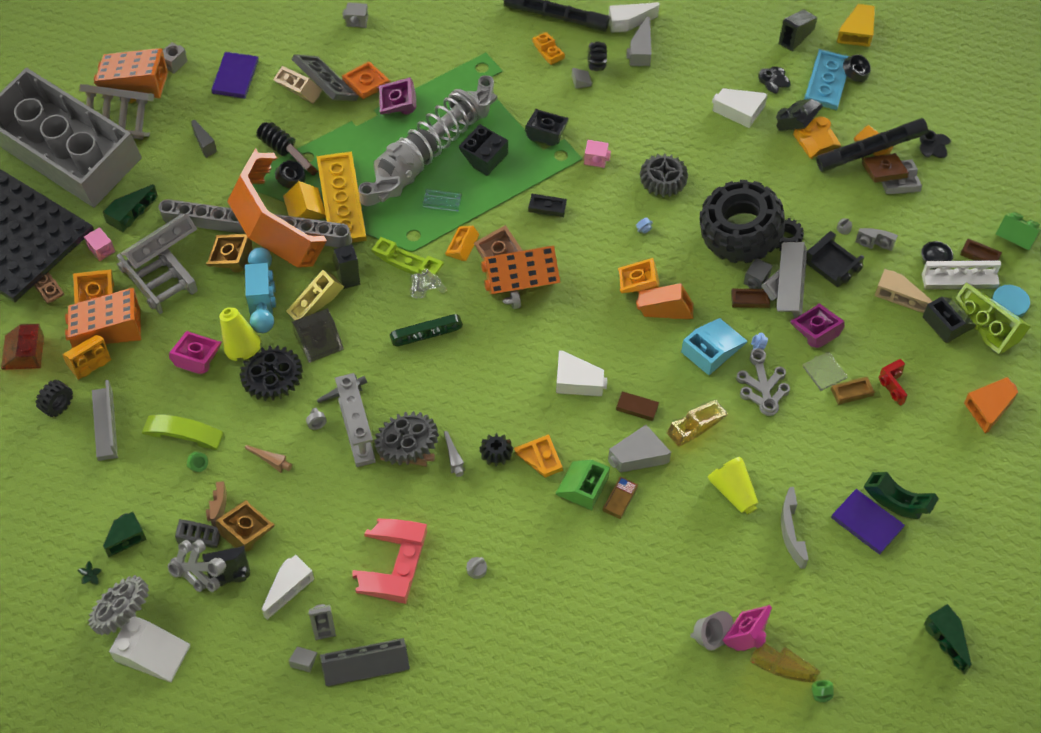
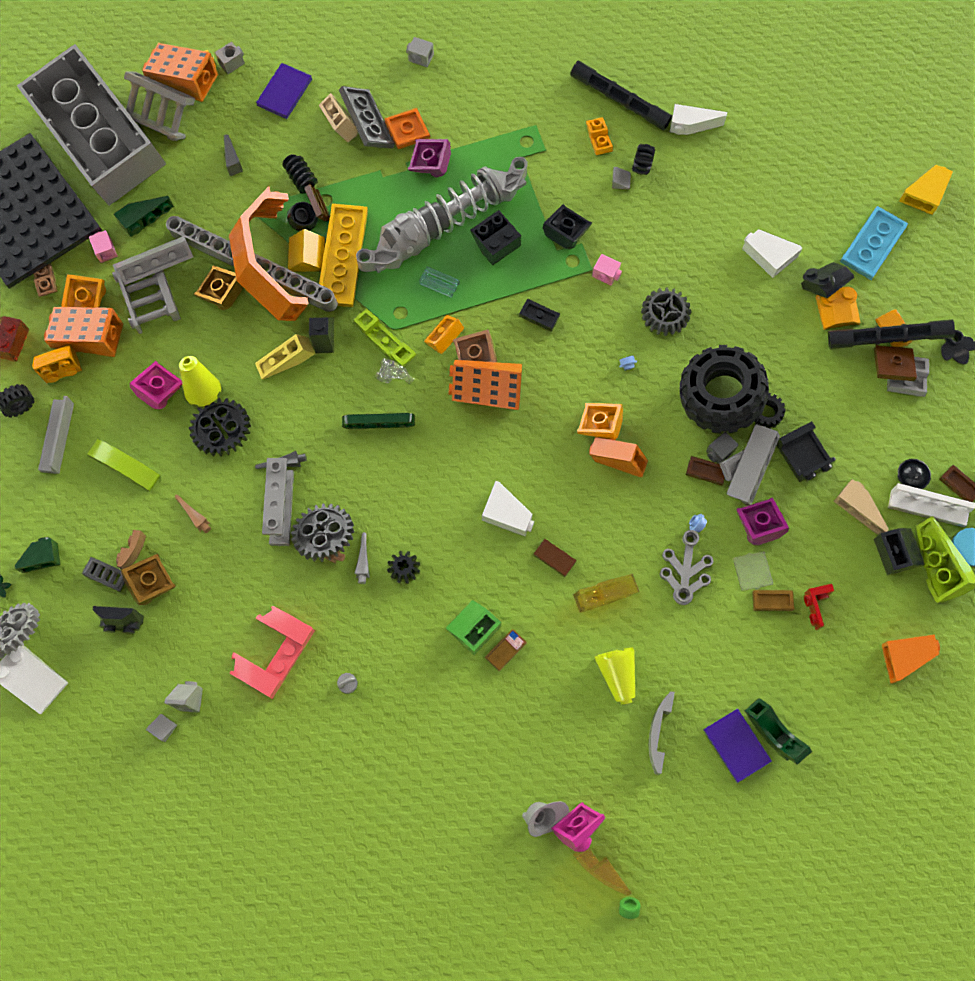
camera: 20 degrees right, 15 degrees up
light grey plant [168,539,226,592] -> none
bright green tile [186,452,208,472] -> none
medium azure brick [245,248,276,333] -> none
white slope [262,555,314,619] -> none
clear smoke slope [292,308,344,363] -> none
light grey tile [306,408,327,430] -> none
dark grey panel [320,638,410,686] -> none
light grey tile [503,290,521,309] -> none
light orange wing [514,434,563,478] -> none
light grey slope [608,425,671,473] -> none
light grey slope [626,17,651,66] -> none
medium azure slope [681,318,747,375] -> none
black plate [758,67,791,94] -> none
black slope [778,9,818,51] -> none
light grey hinge [837,218,852,234] -> none
black hat [843,55,871,82] -> none
light grey slope [855,228,898,251] -> none
dark green slope [924,604,972,674] -> none

